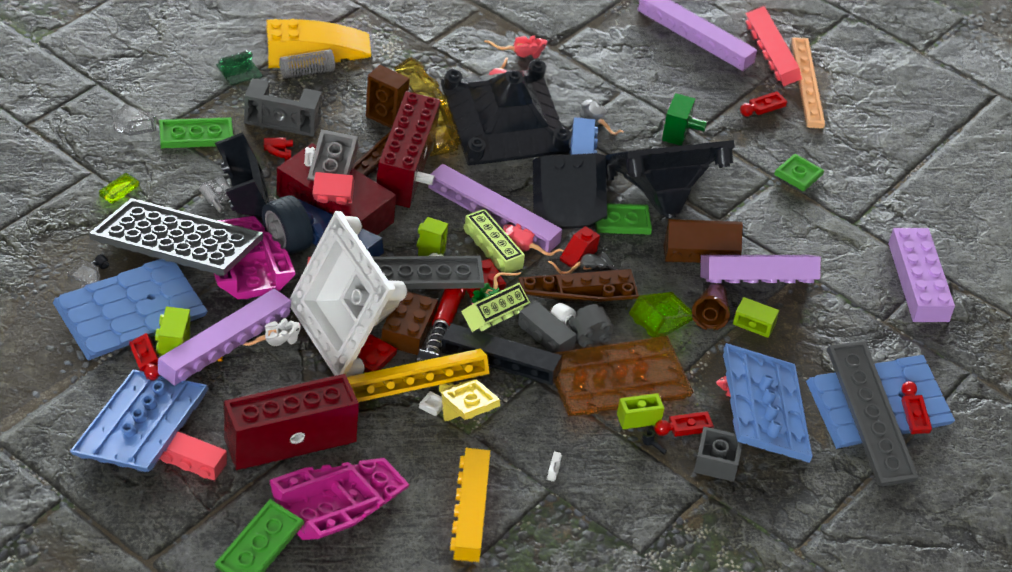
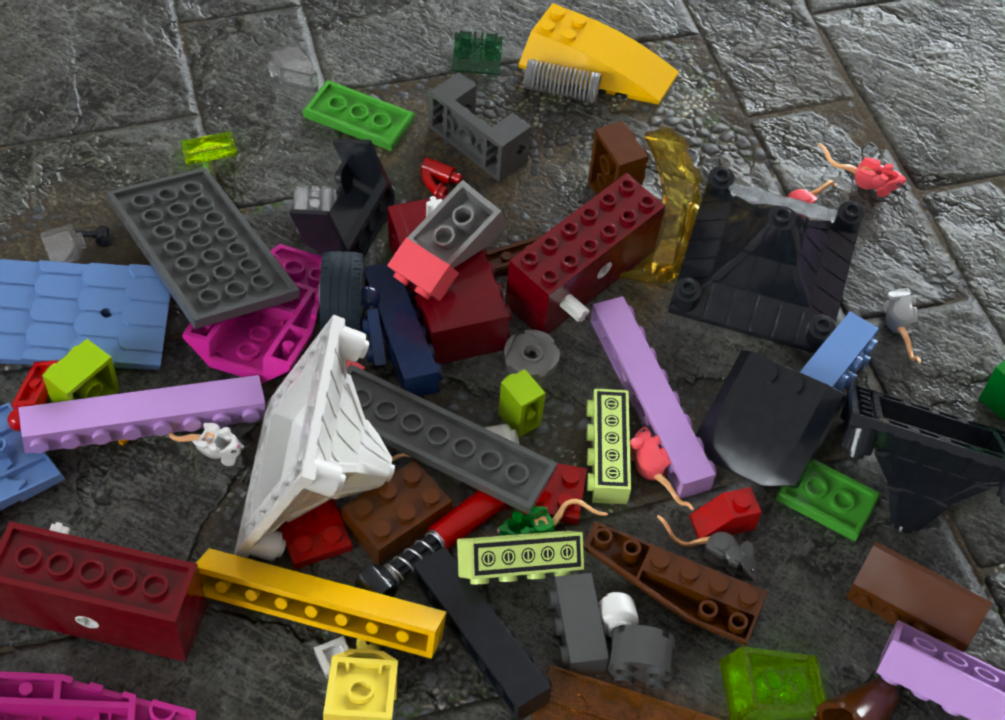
camera: 35 degrees right, 10 degrees up
none -> light grey plate [503,330,560,383]

